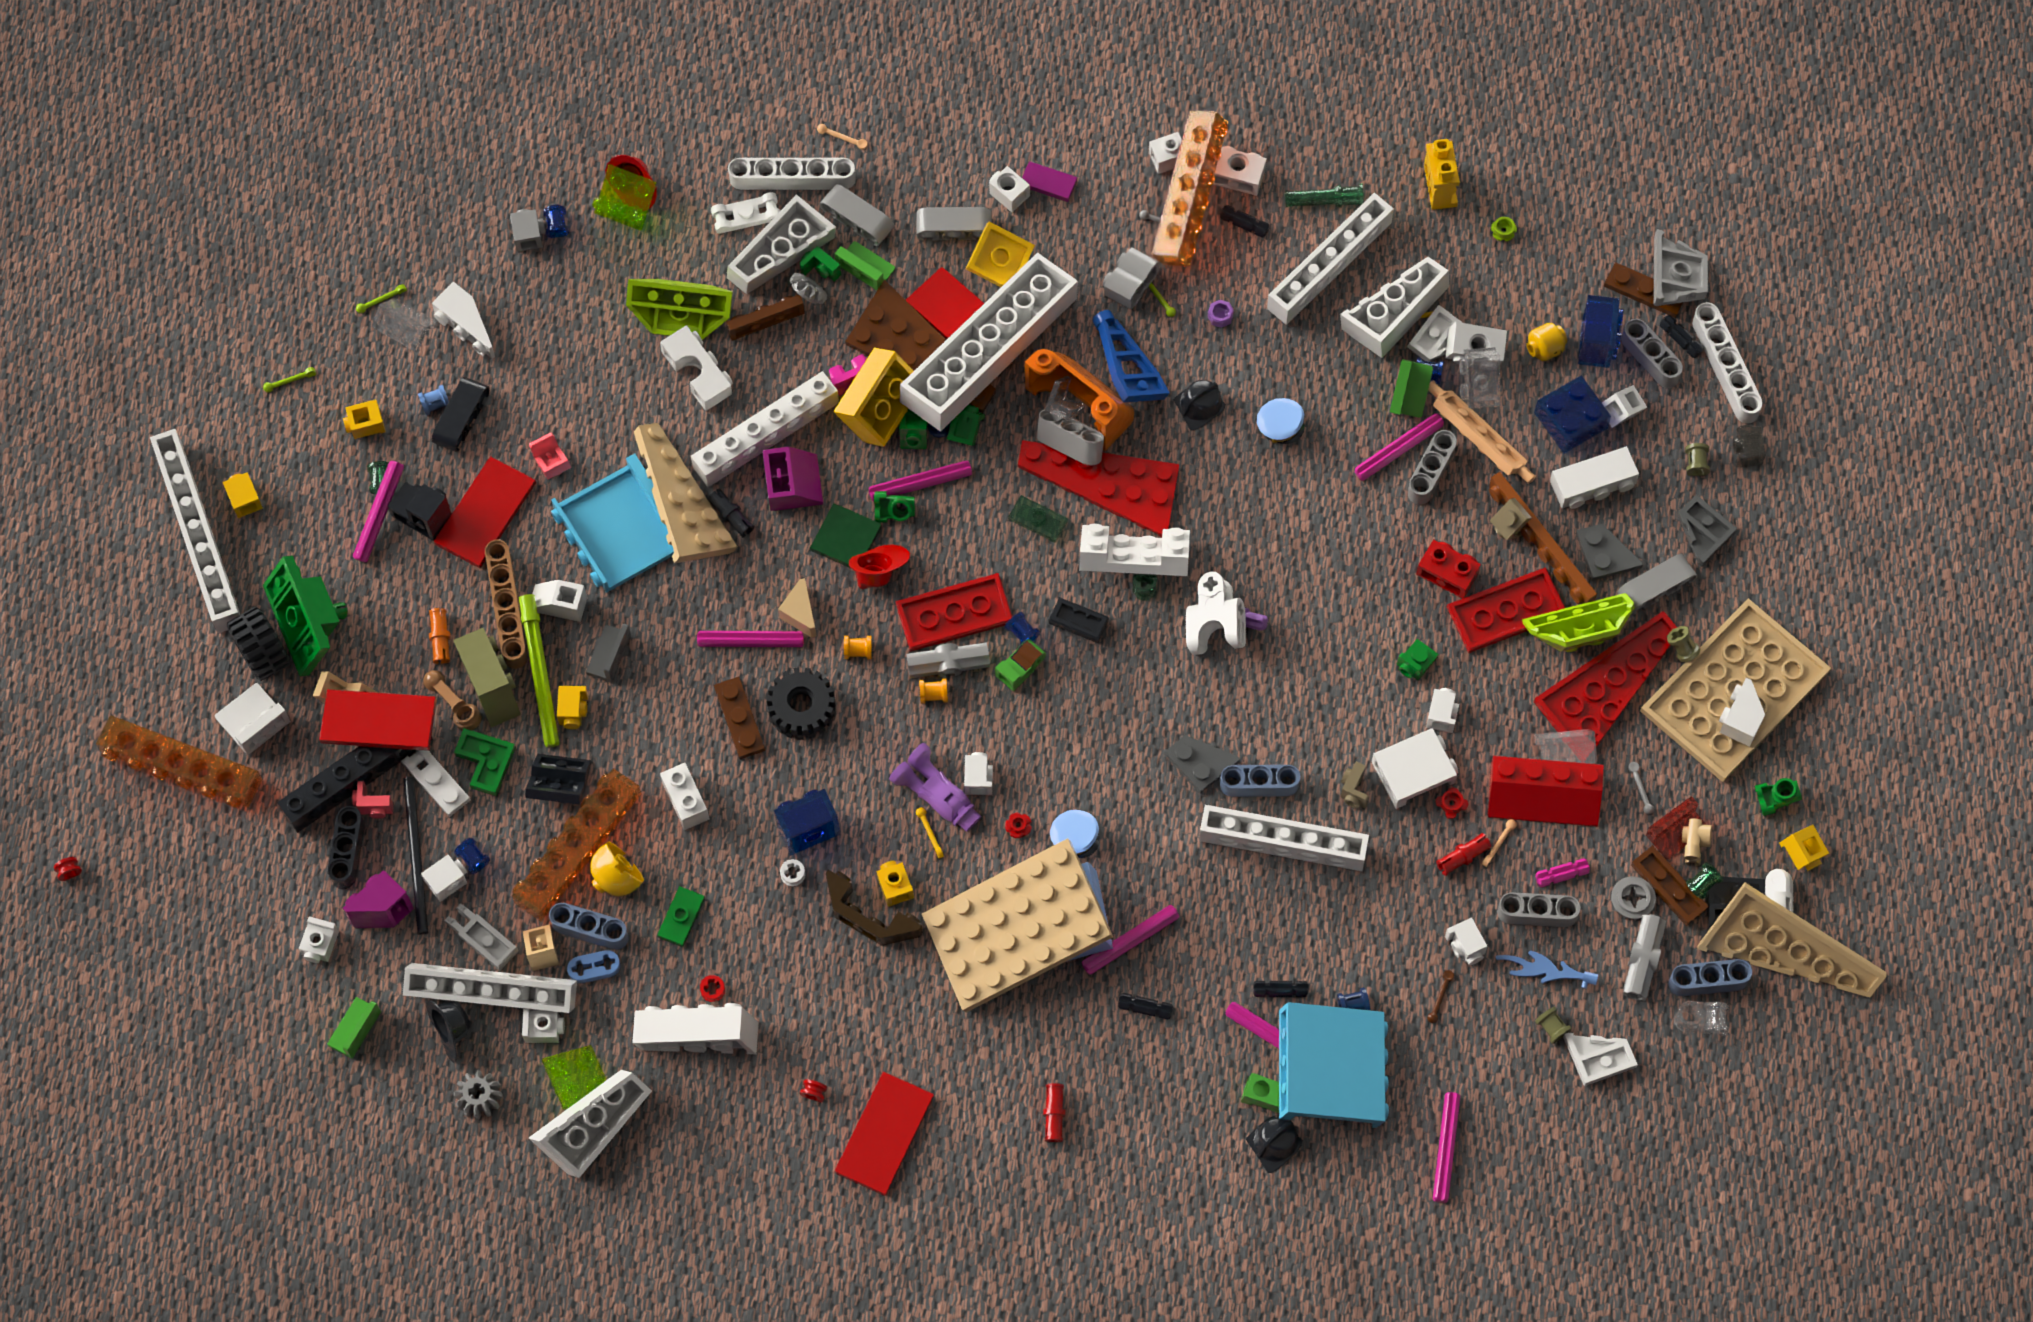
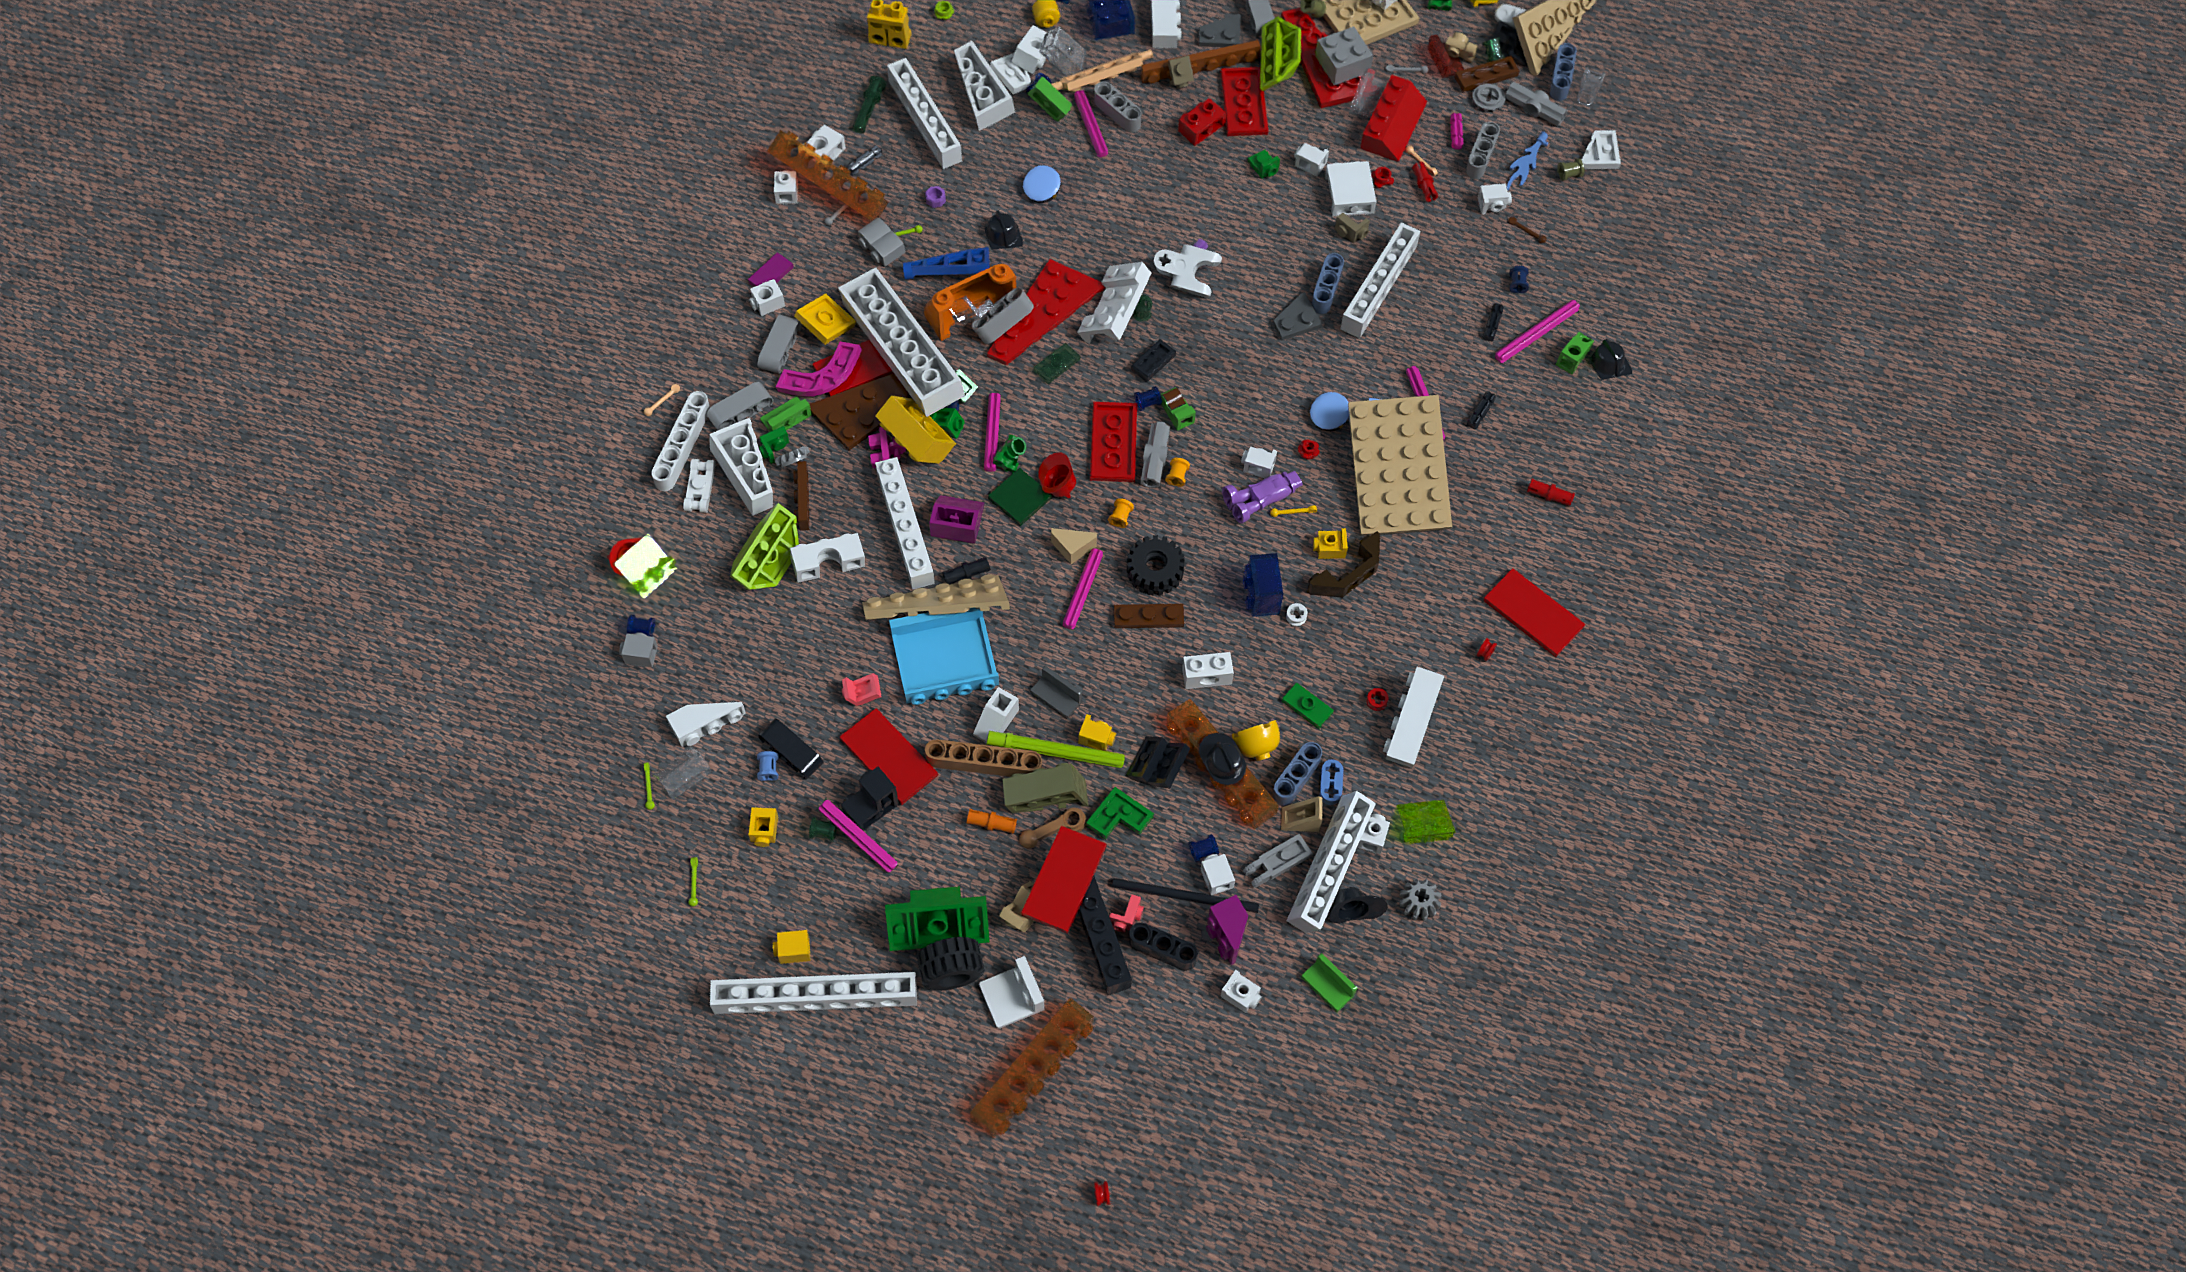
camera: 75 degrees left, 5 degrees down
white plate [401,750,471,817] -> none
white wedge [529,1070,652,1178] -> none
medium azure panel [1279,1002,1389,1128] -> none
dark pink axle [1433,1092,1460,1203] -> none
none -> dark pink plate [776,341,862,397]
none -> black piece [1199,733,1246,785]
none -> light grey brick [1315,26,1373,85]

